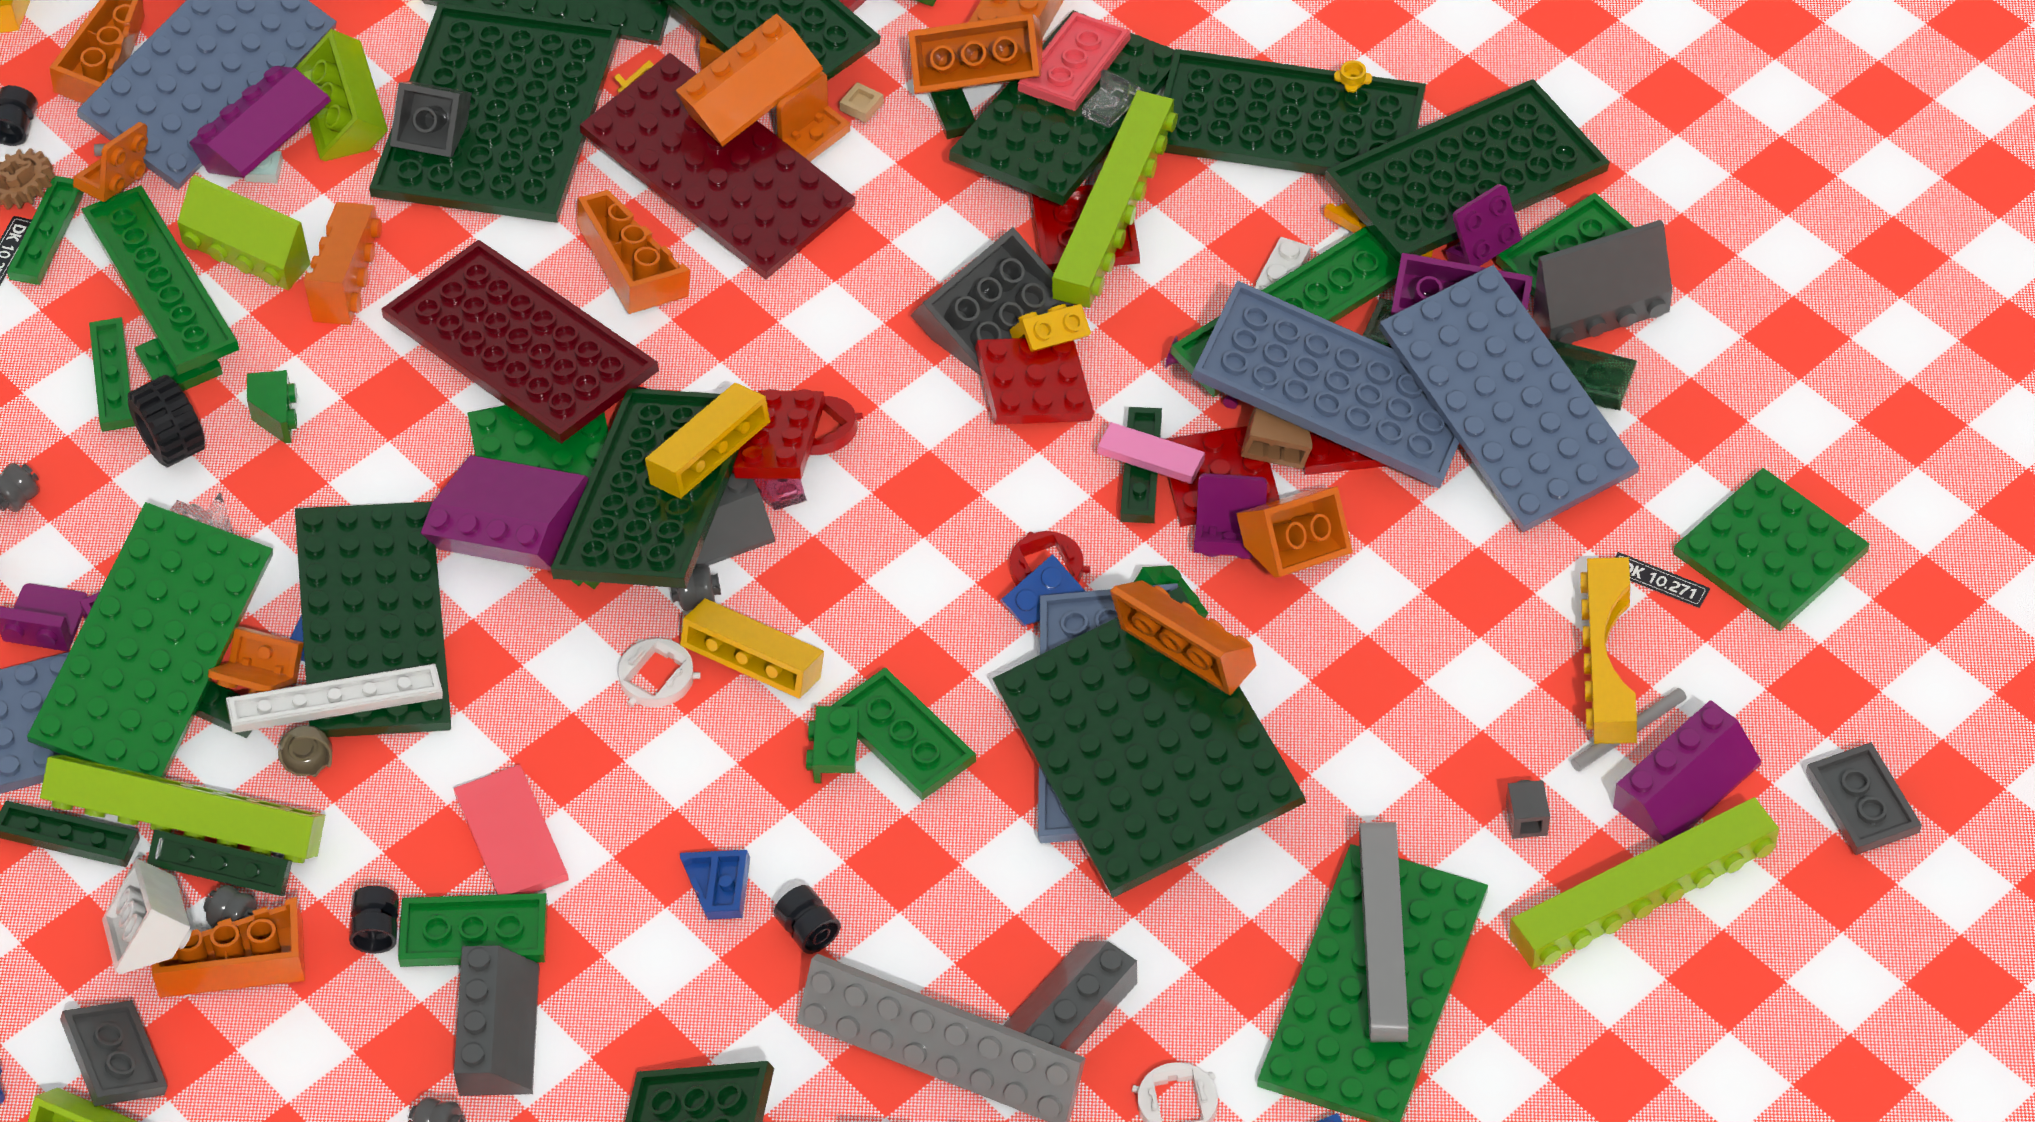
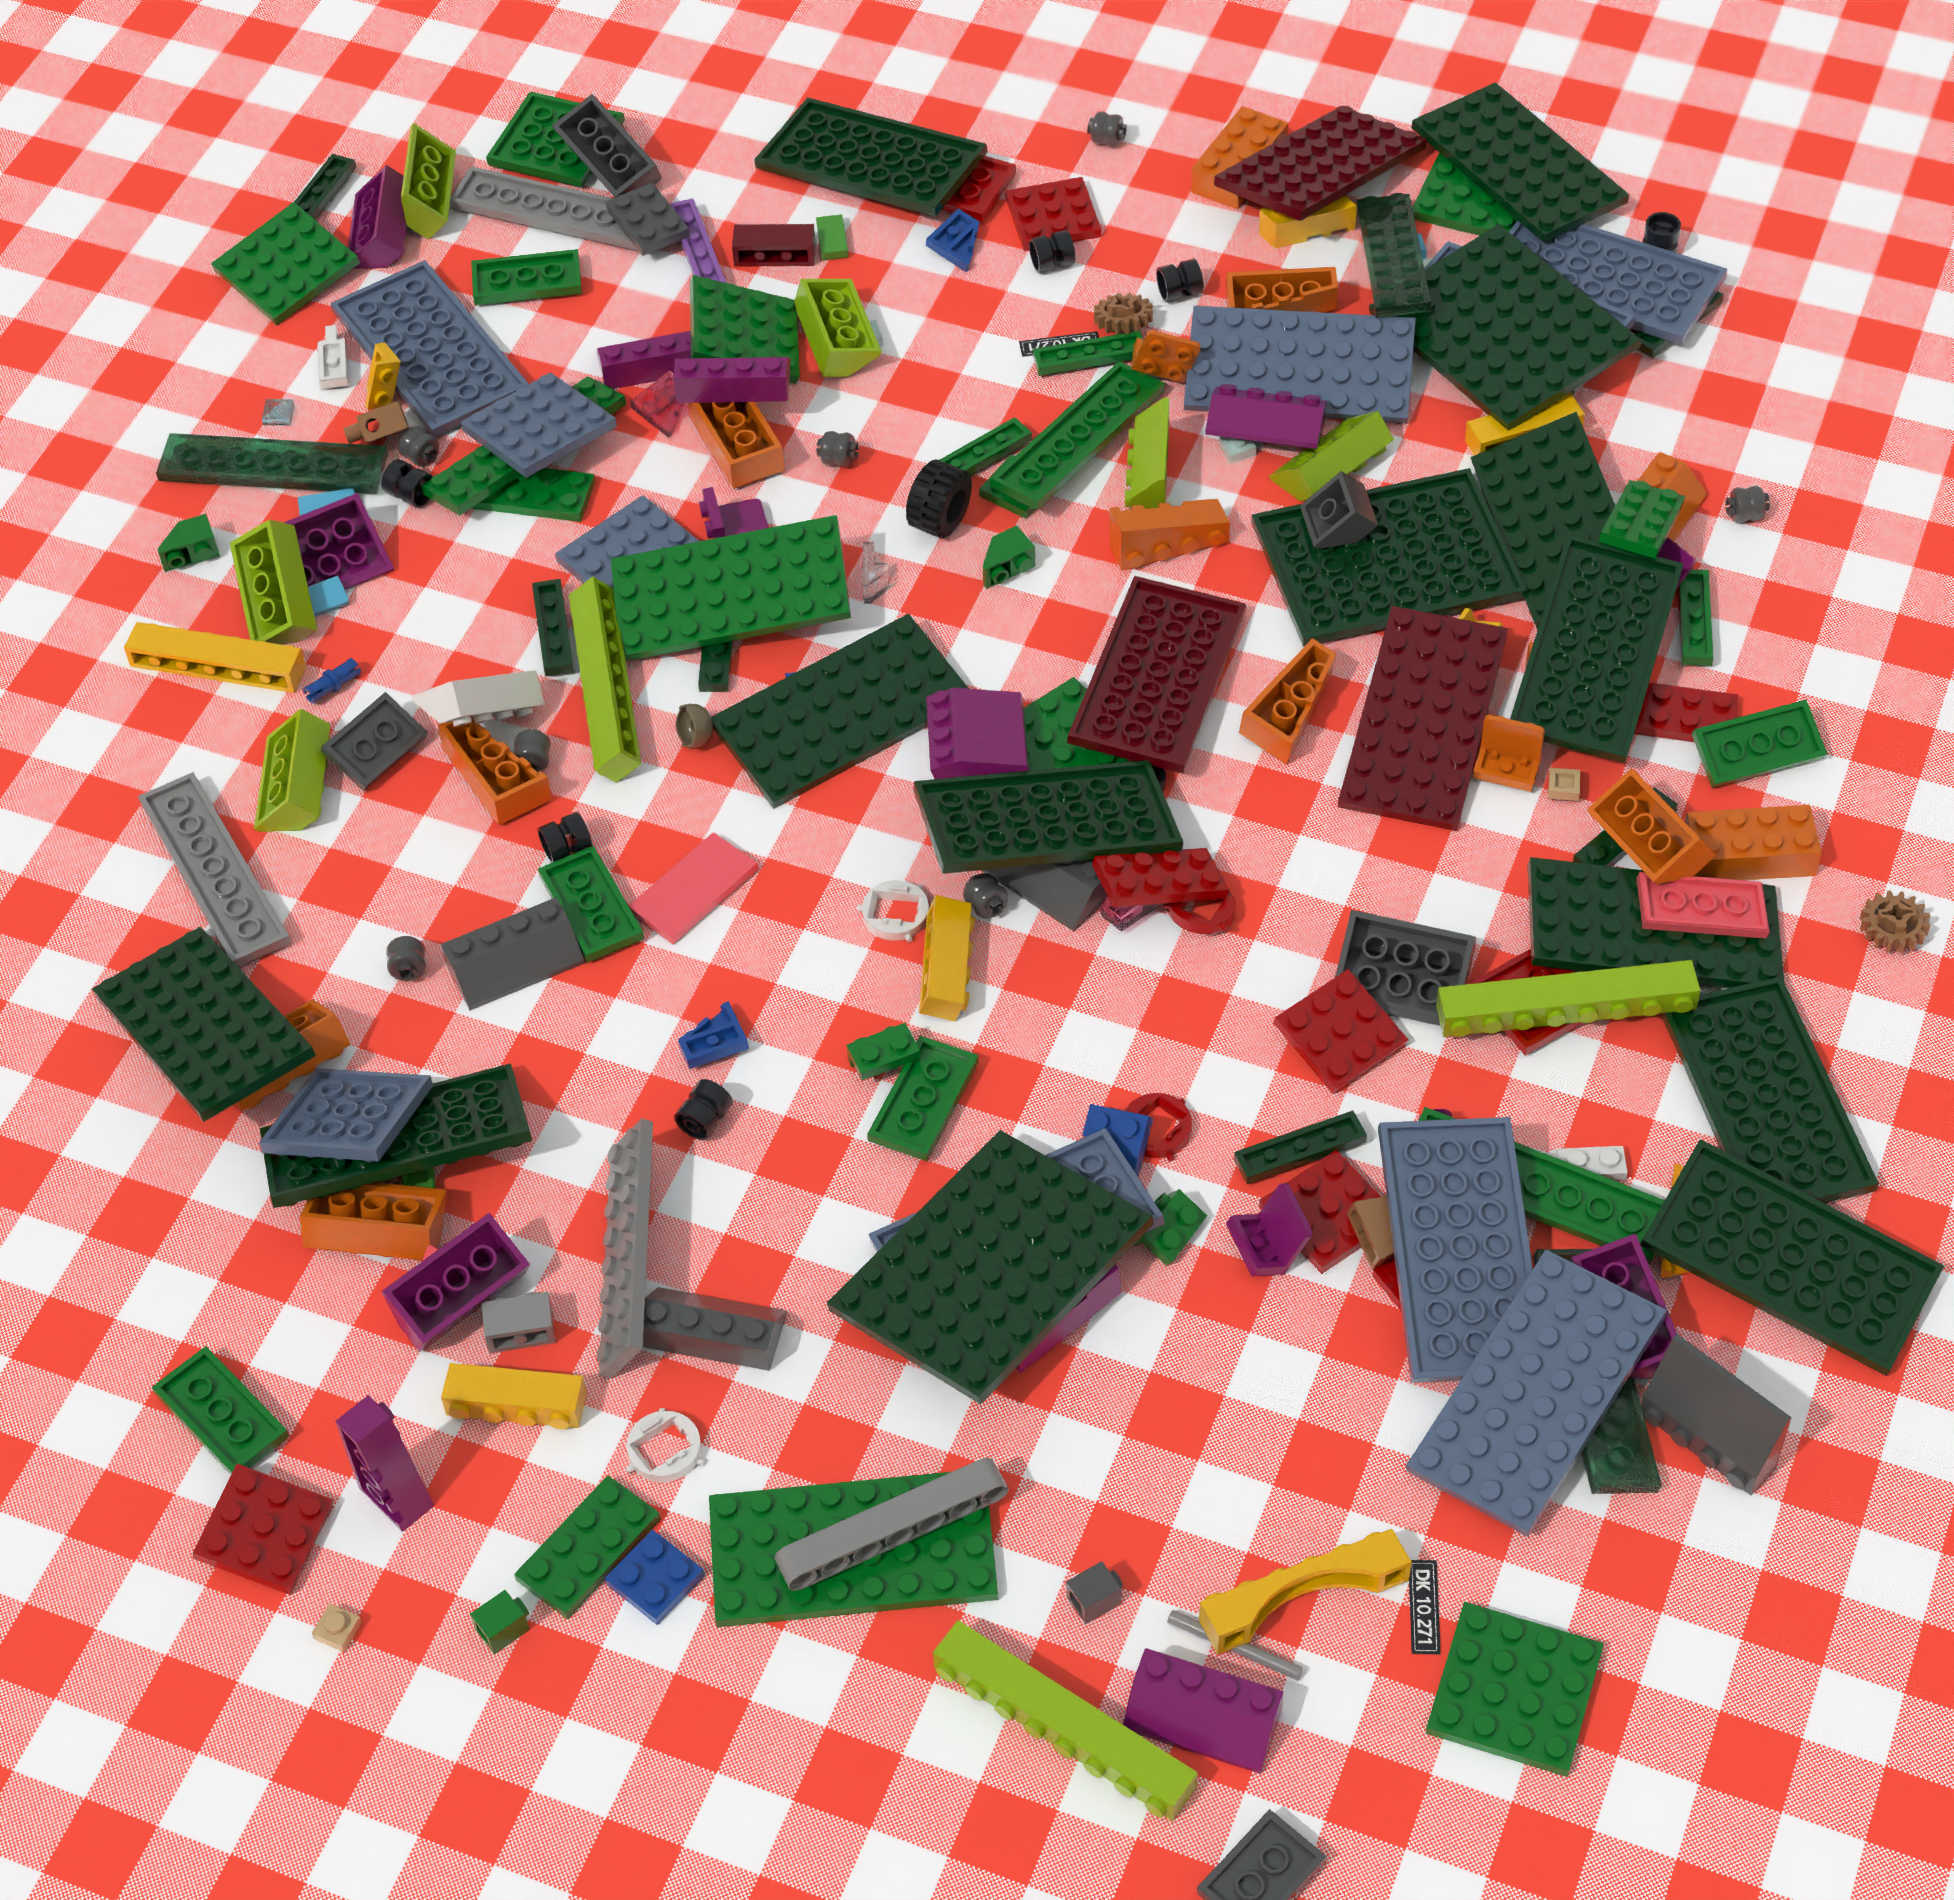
camera: 65 degrees right, 0 degrees up
dark green plate [147,830,292,896] -> none
orange bracket [208,626,304,694] -> none
white tile [226,664,443,733] -> none
yellow brick [645,382,770,499] -> none
orange slope [676,13,823,147] -> none
yellow bracket [1009,304,1091,352] -> none
clear slope [1082,69,1144,128] -> none
bright pink tile [1098,422,1205,484] -> none
orange slope [1110,580,1257,696] -> none
orange slope [1236,486,1353,578] -> none
yellow plate [1334,60,1372,93] -> none
magenta bracket [1446,184,1522,266] -> none
green plate [1496,192,1635,298] -> none

